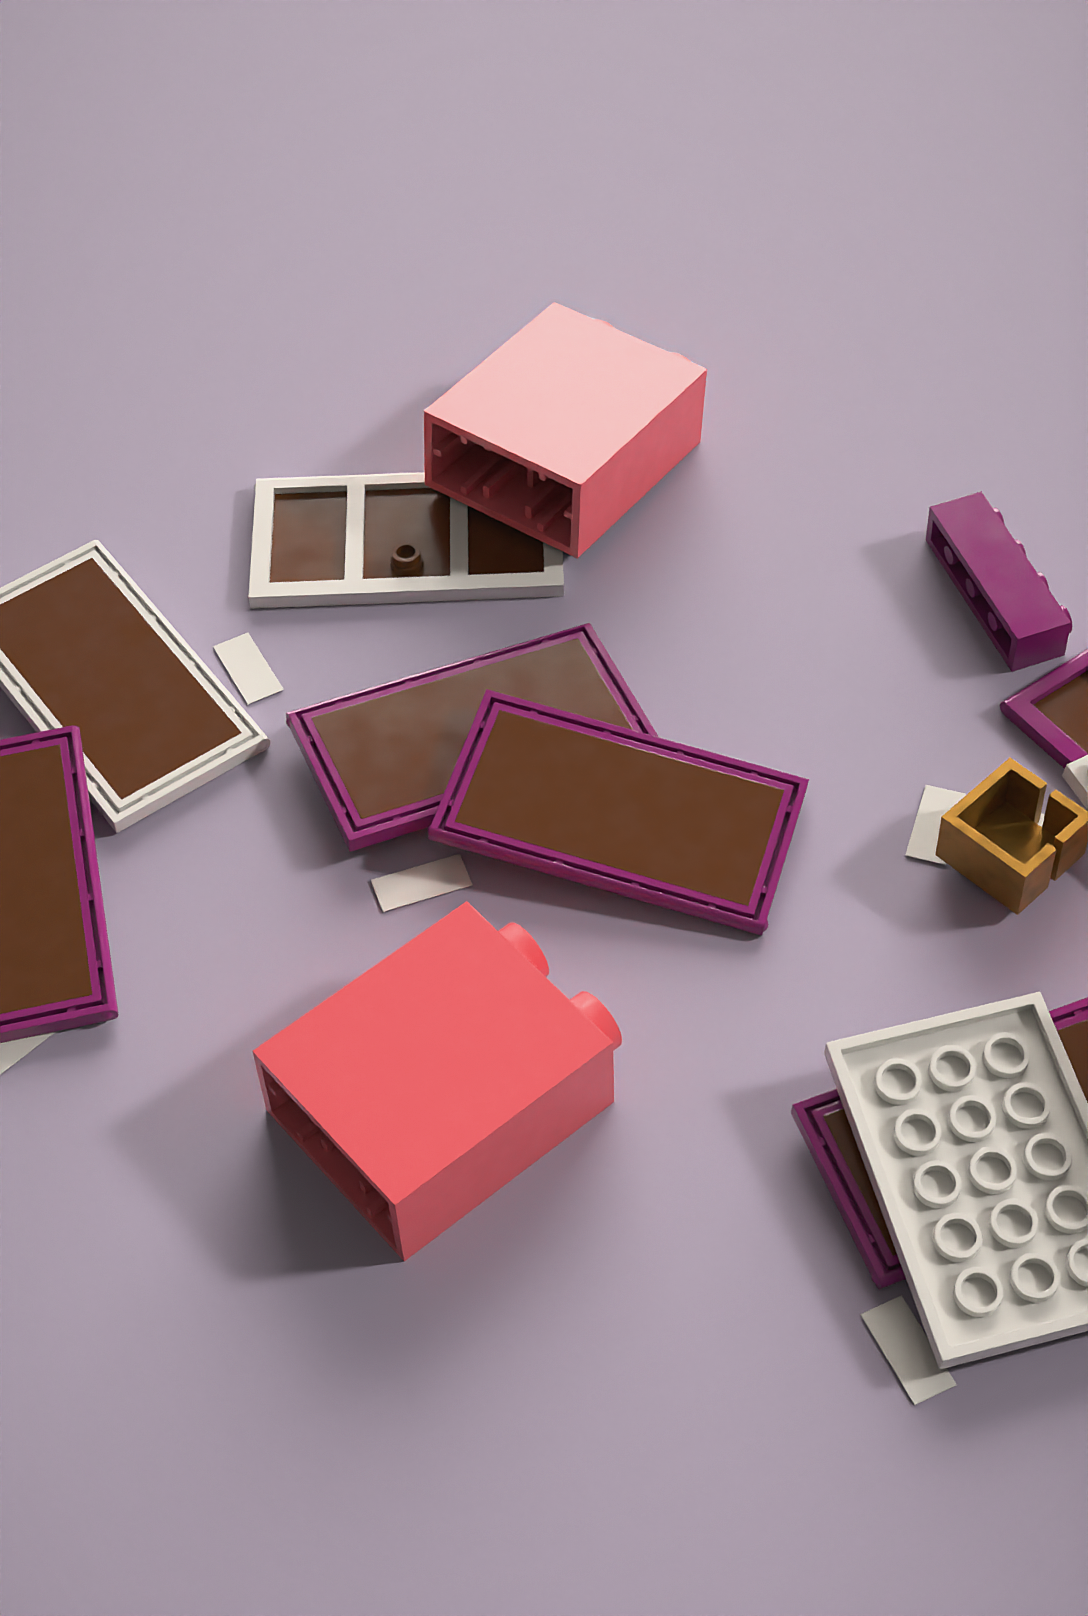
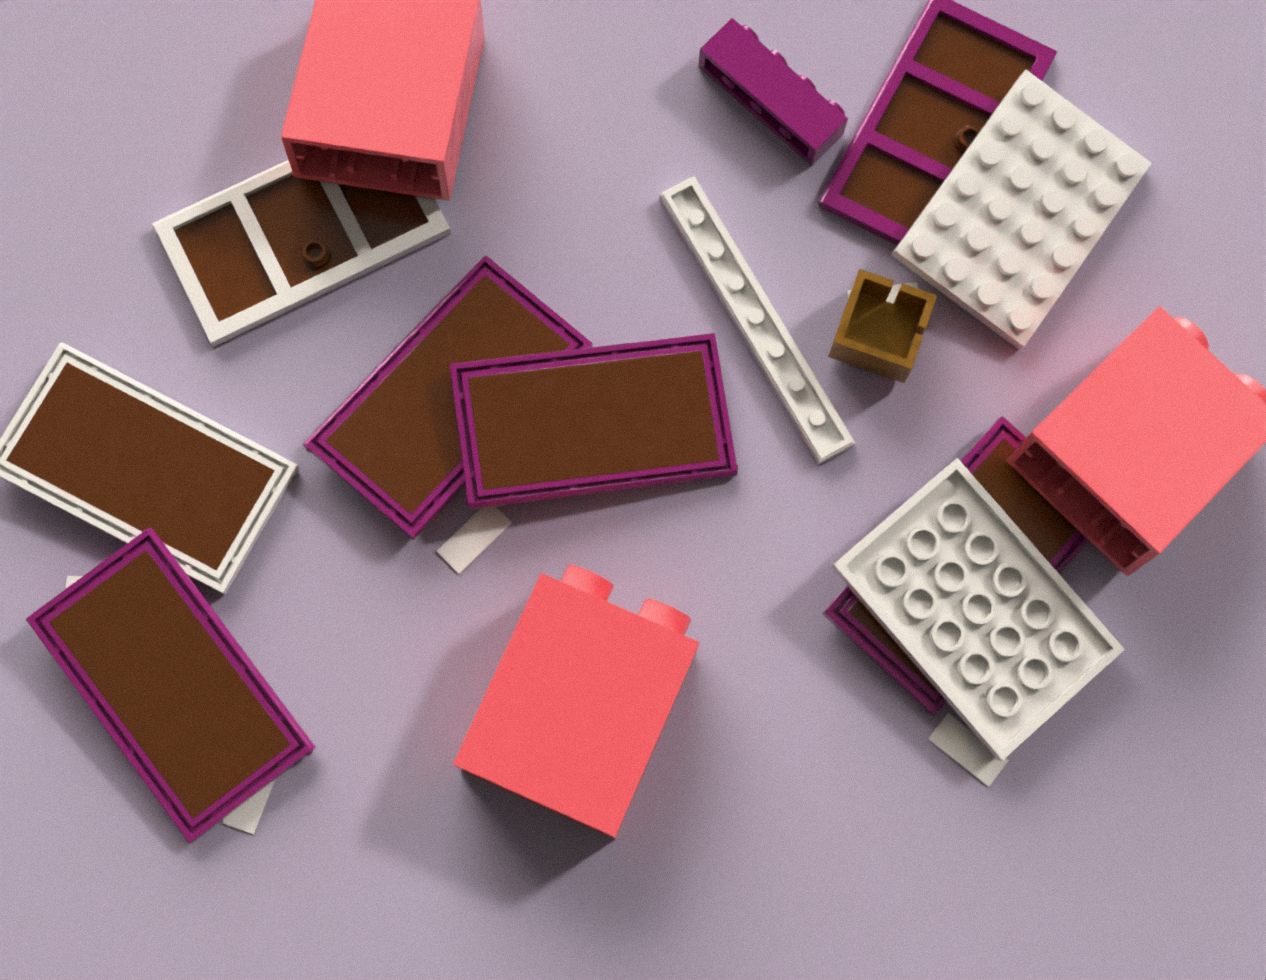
camera: 30 degrees left, 25 degrees up
white sticker [213,633,284,704] -> none
white sticker [905,785,966,865] -> none
none -> white tile [660,176,855,465]

